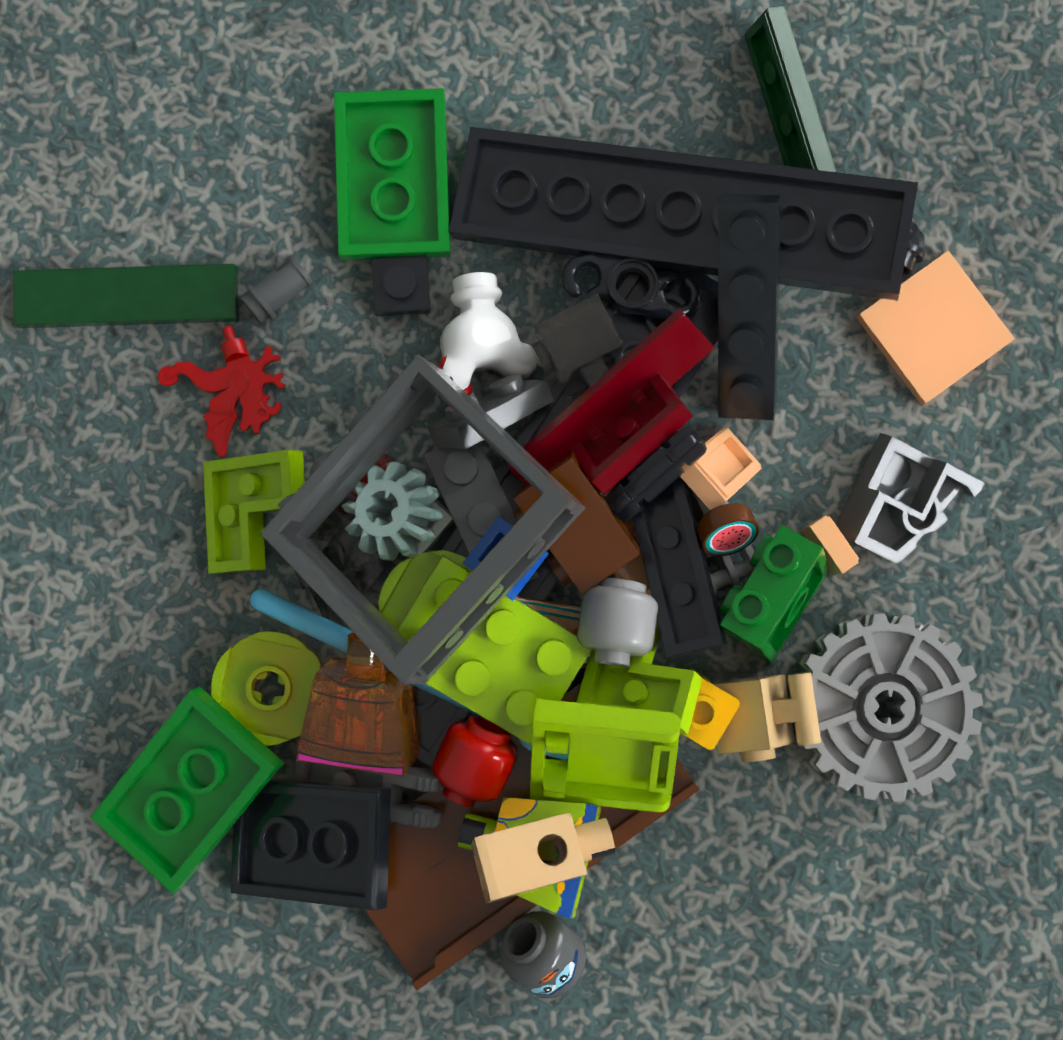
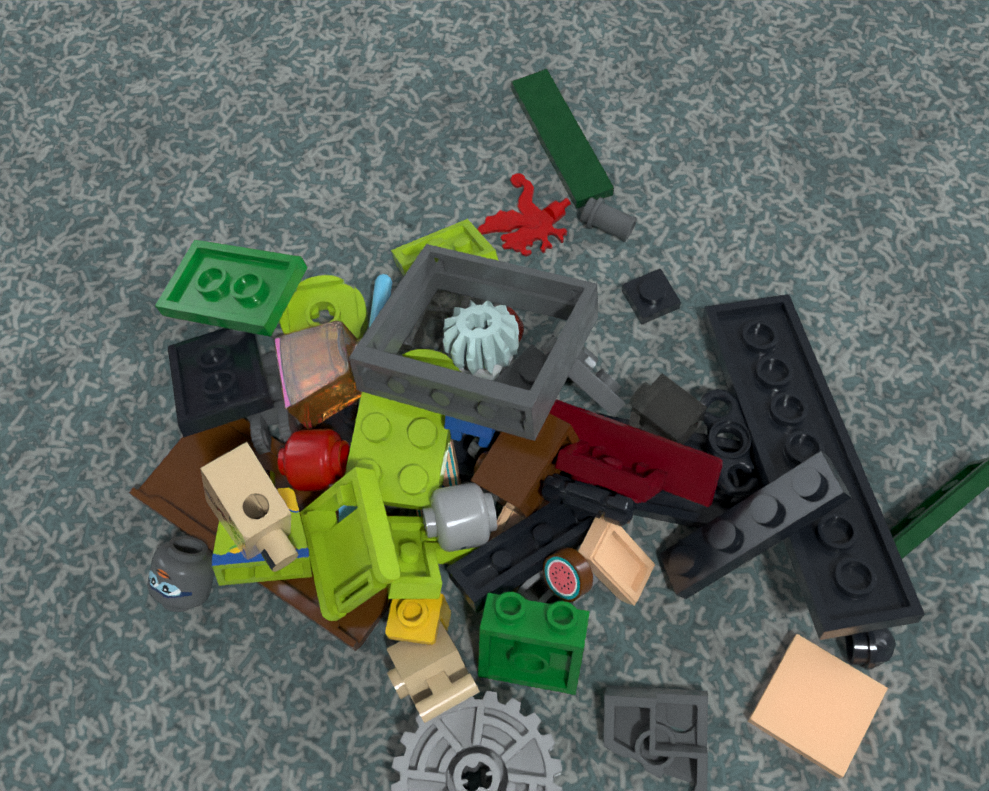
camera: 70 degrees right, 20 degrees down
green plate [334,88,451,261] -> none
white animal [439,272,537,396] -> none
light nougat tile [801,515,859,576] -> none

